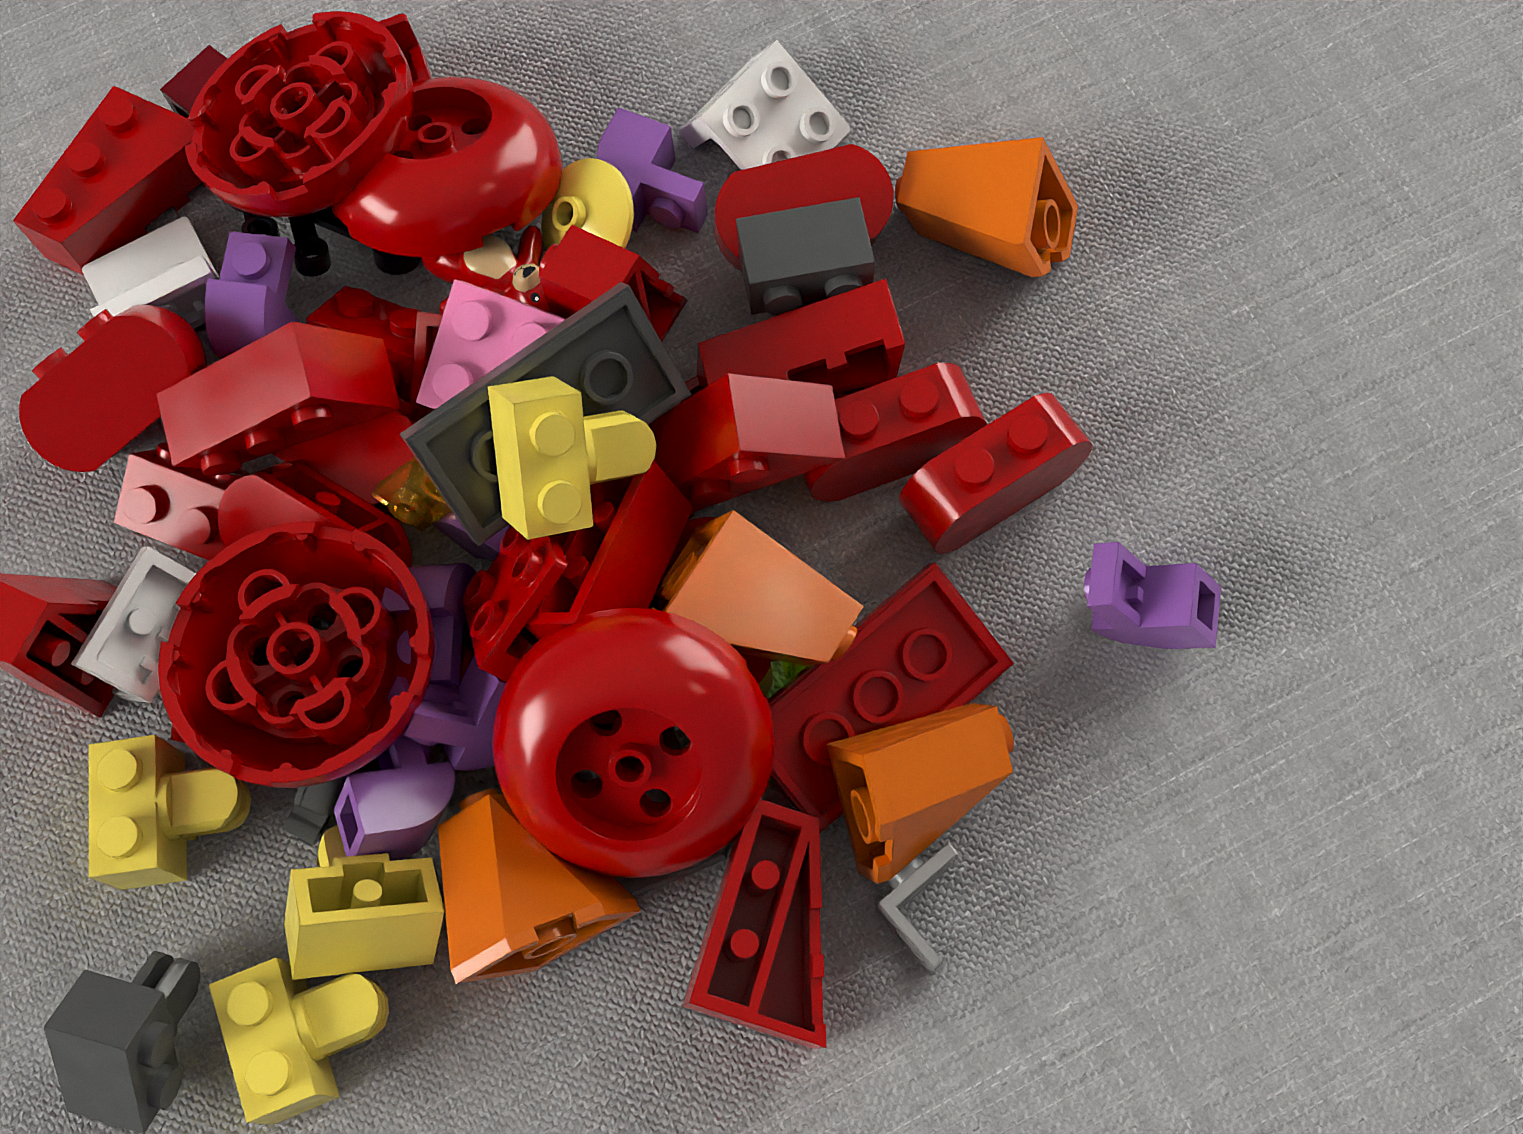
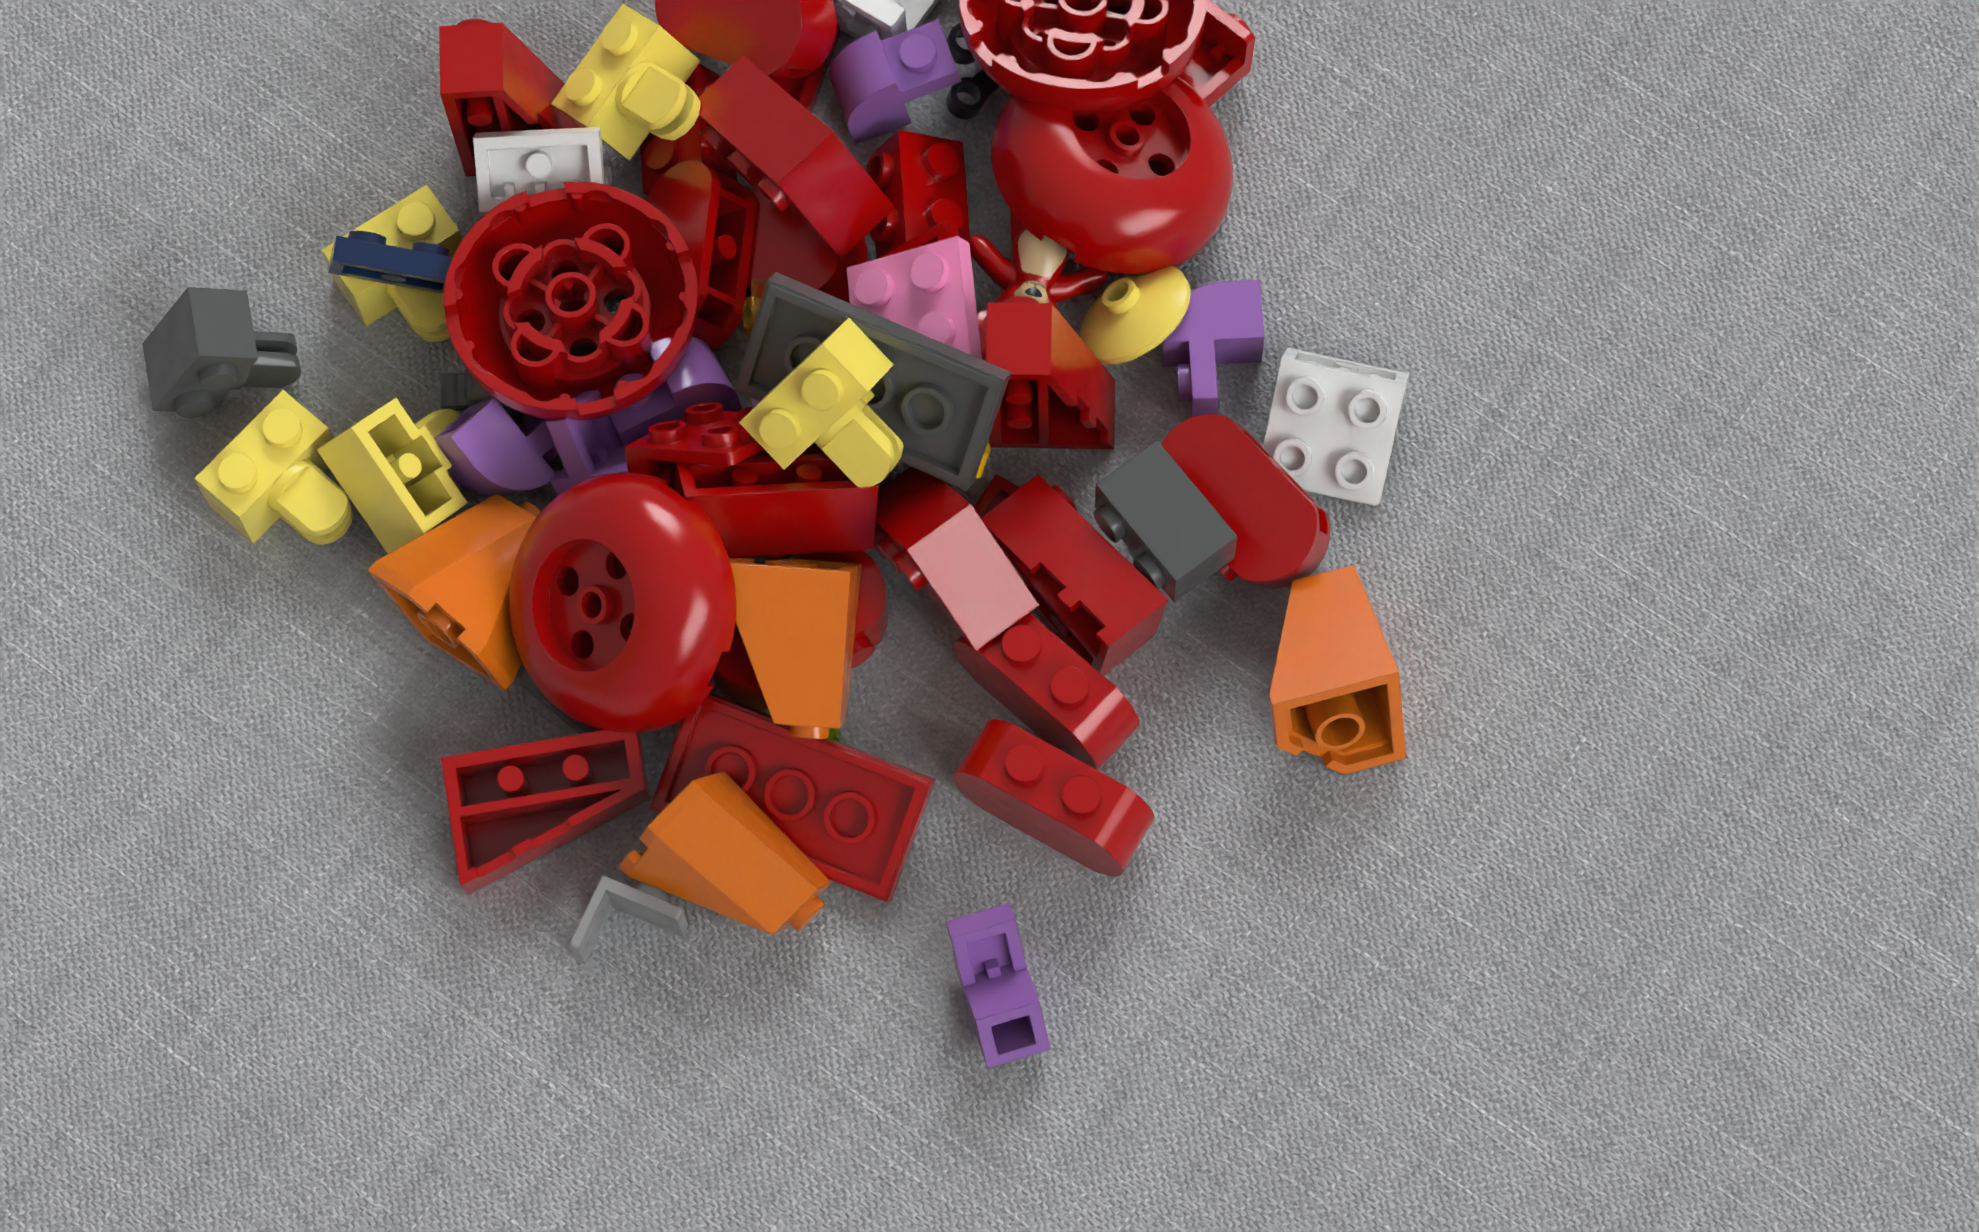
camera: 60 degrees right, 0 degrees up
none -> dark blue plate [328,231,453,294]
none -> light yellow brick [551,4,701,161]

